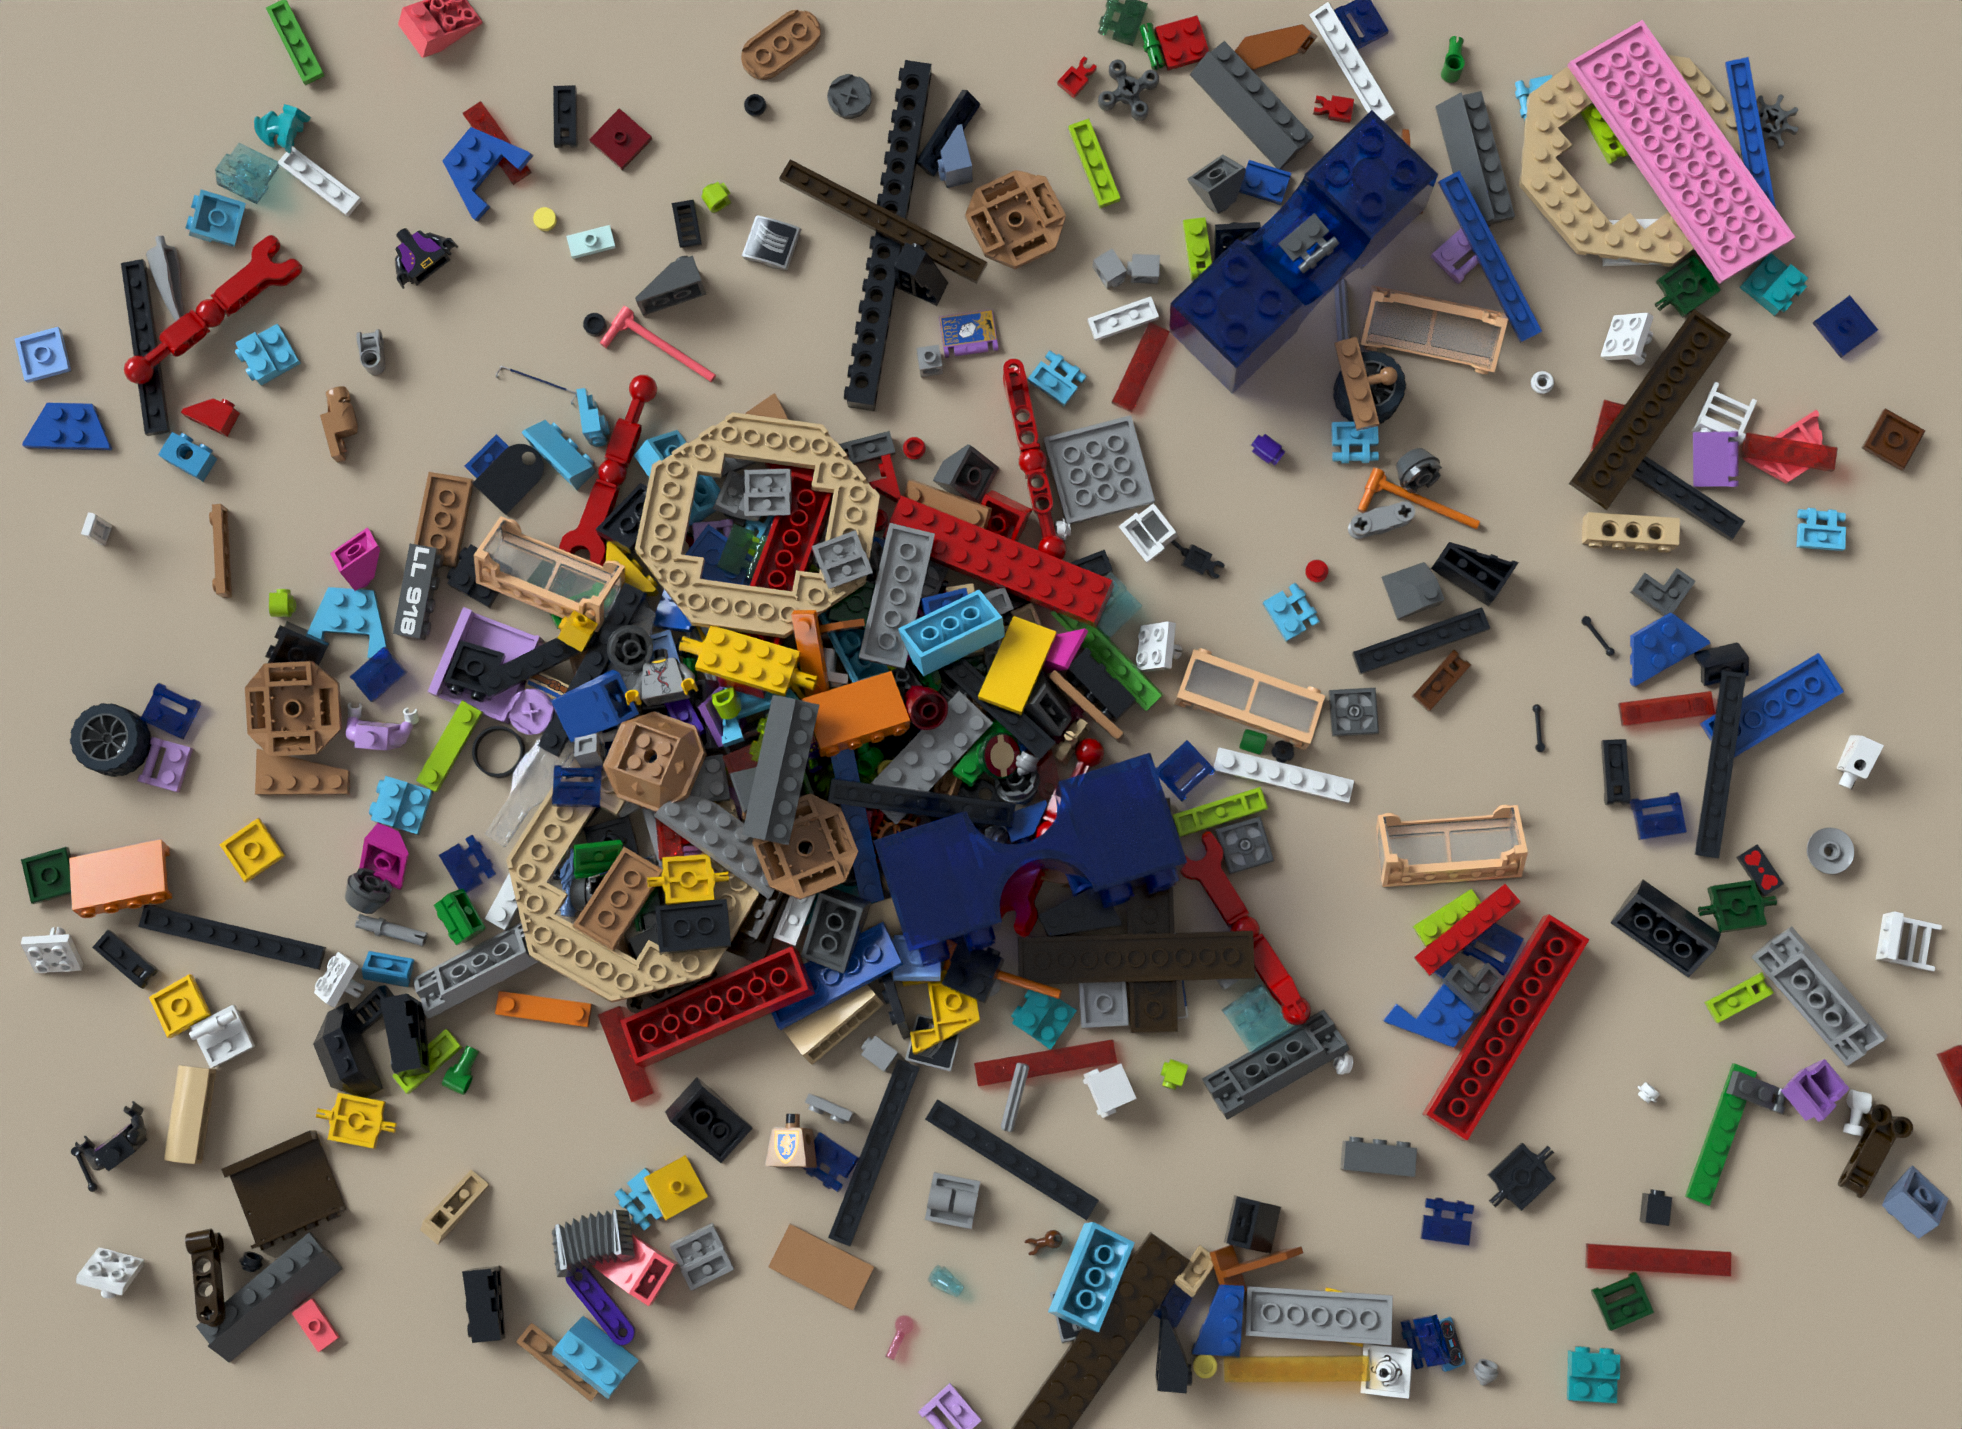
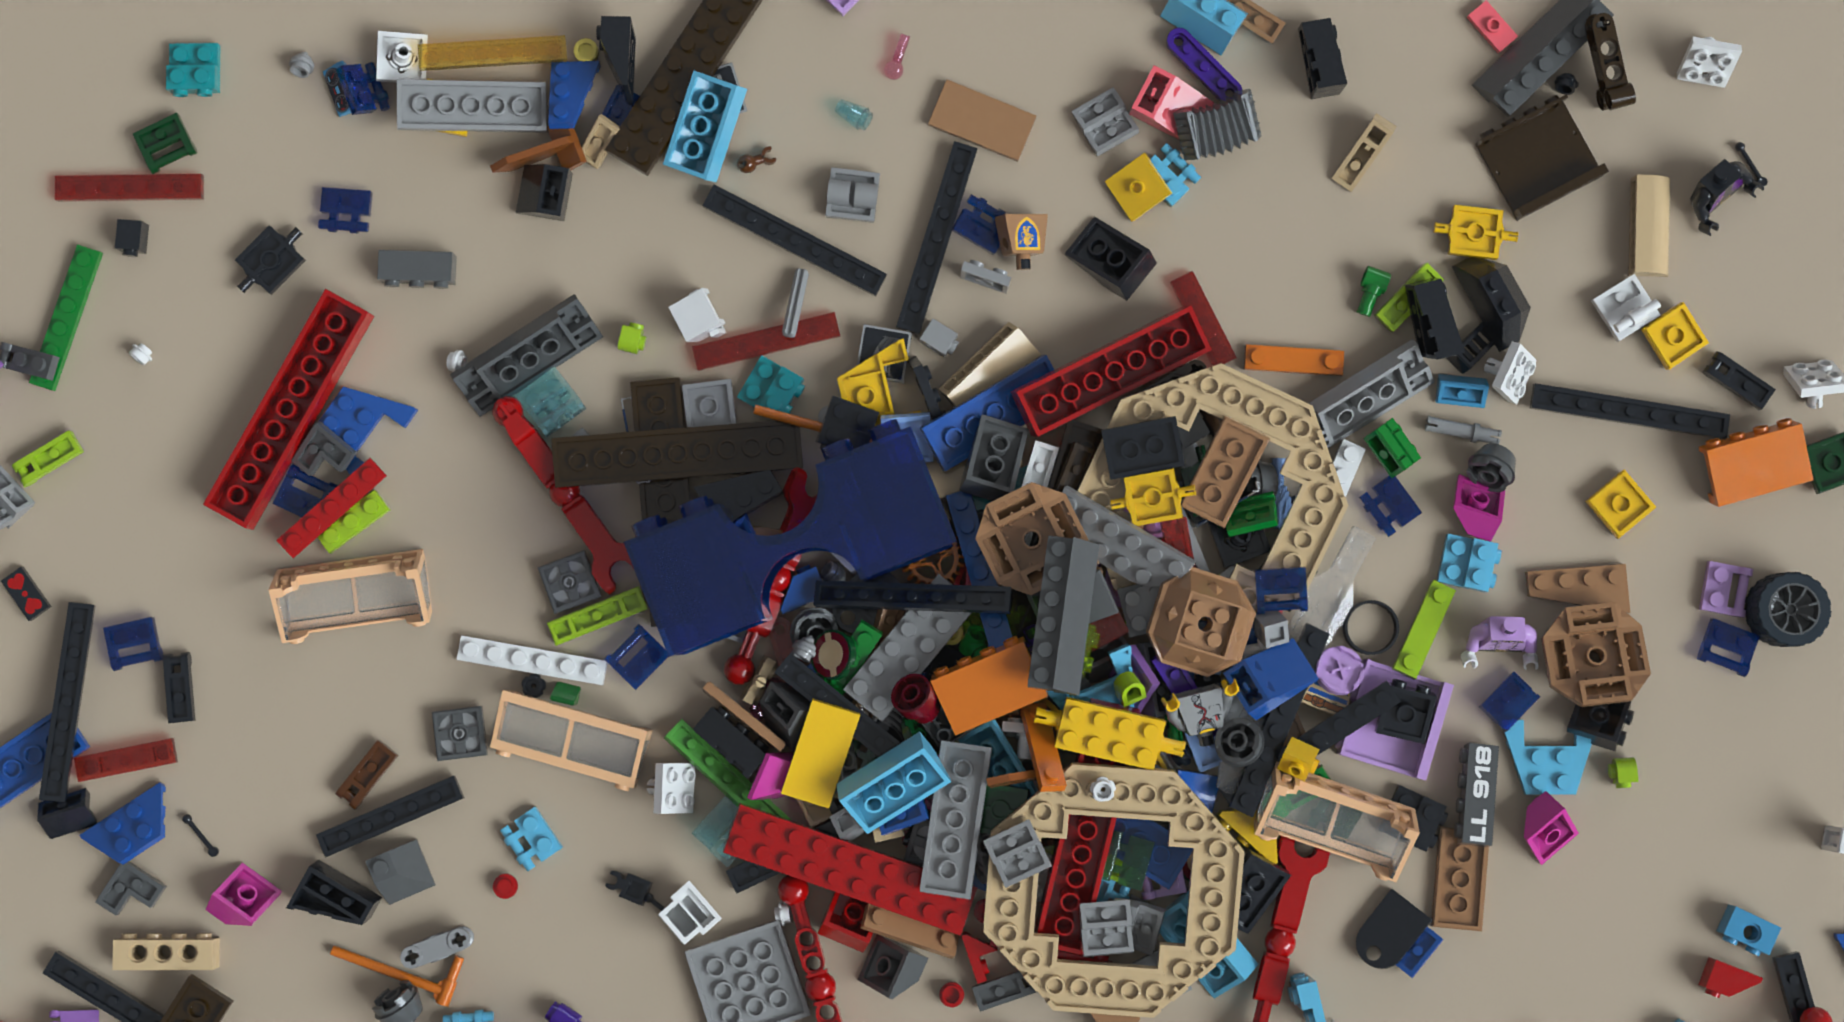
camera: 175 degrees right, 5 degrees up
medium nougat plate [209,504,232,598] -> none
medium nougat plate [320,386,358,463] -> none
medium azure slope [521,420,596,490] -> none
black hinge [1532,704,1545,752] -> none
black slope [1611,879,1721,978] -> none
dark green plate [1698,880,1777,933] -> none
none -> dark pink slope [205,863,282,926]
none -> white plate [1090,777,1116,802]

